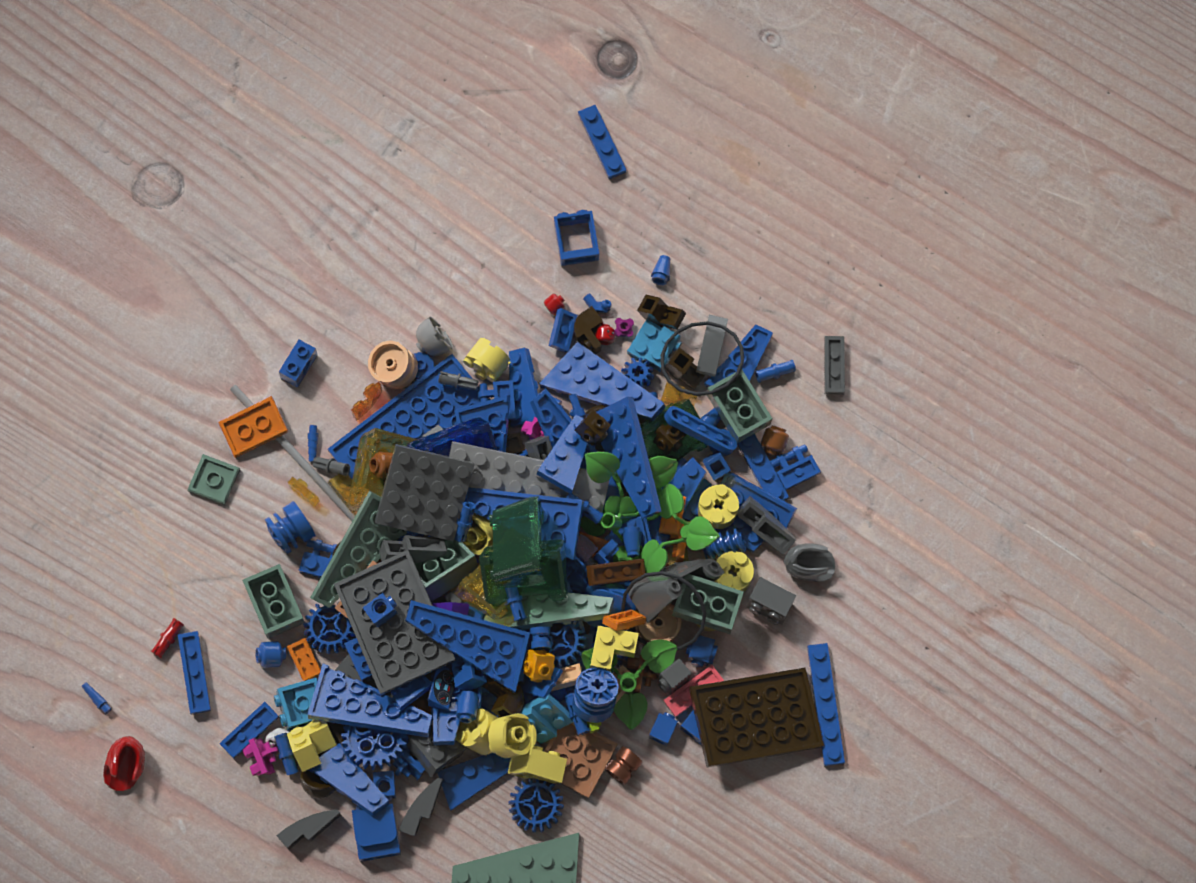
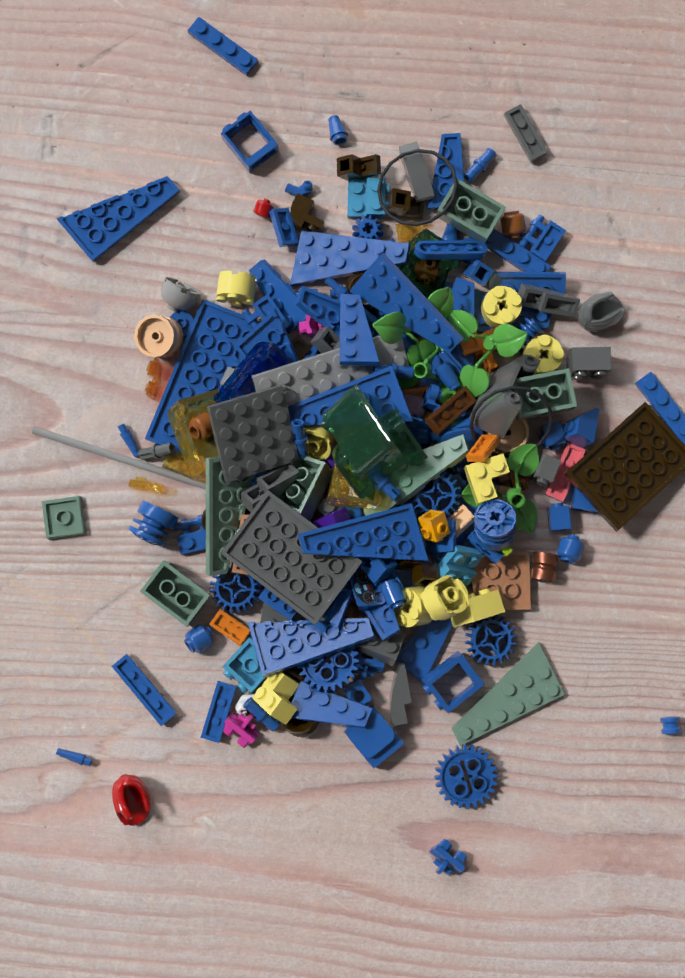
camera: 30 degrees left, 10 degrees up
red pin [151,618,184,659] -> none
orange tile [218,396,289,458] -> none
dark grey slope [276,809,341,850] -> none
blue brick [279,339,318,388] -> none
blue brick [363,593,398,627] -> none
dark grey axle [438,371,479,391] -> none
blue wheel [530,627,551,650] -> none
dark brown brick [574,410,611,446] -> none
red piece [595,324,615,345] -> none
magenta plate [615,318,634,337] -> none
none -> blue wing [56,176,180,262]
none -> blue window [421,651,485,713]
none -> blue head [557,534,584,564]
none -> blue slope [564,408,599,447]

